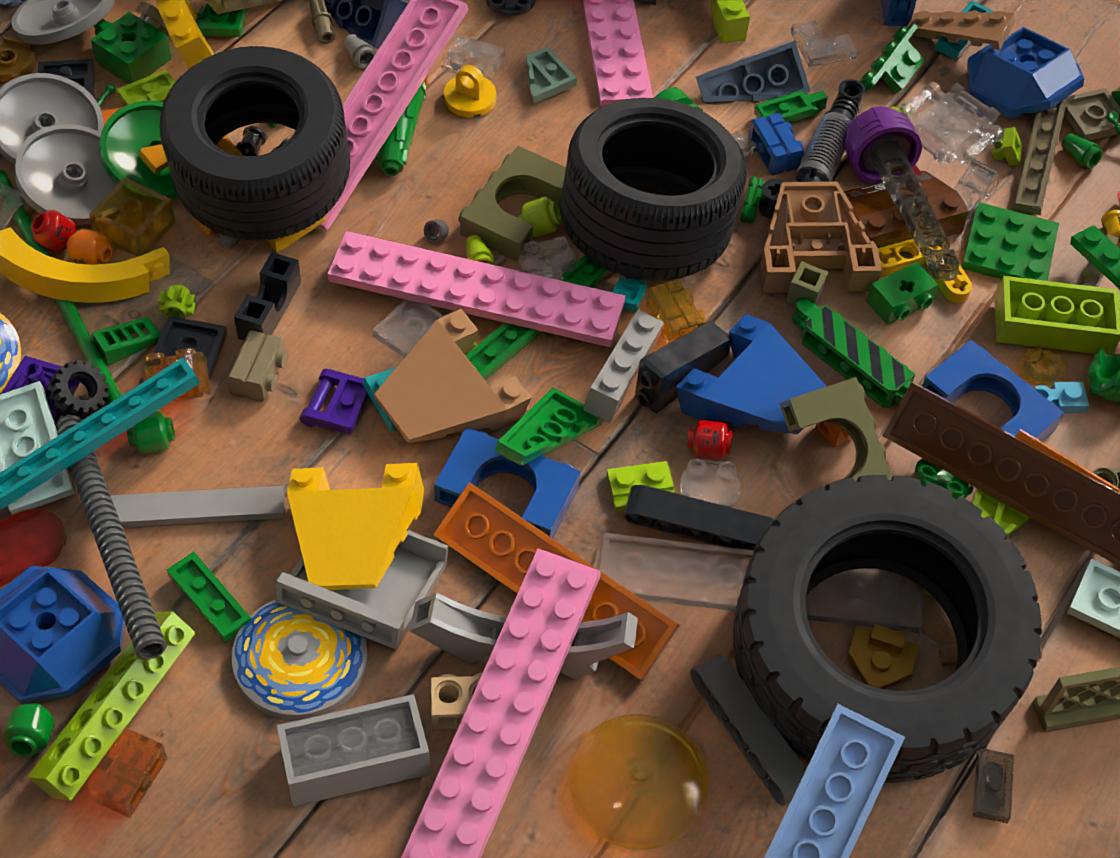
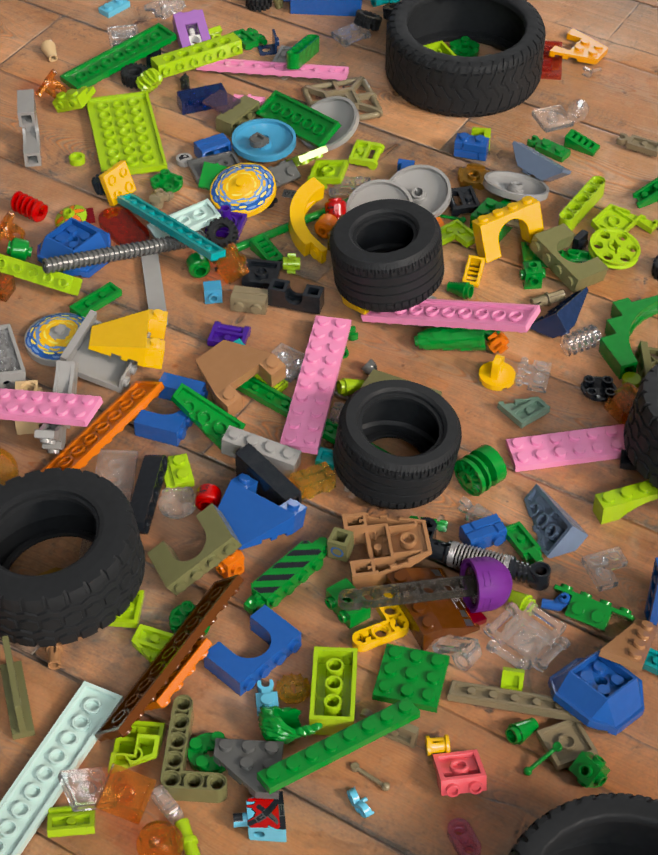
camera: 90 degrees right, 10 degrees down
none -> dark azure plate [203,280,223,304]
none -> green brick [519,261,546,290]
none -> blue arm [541,592,571,611]

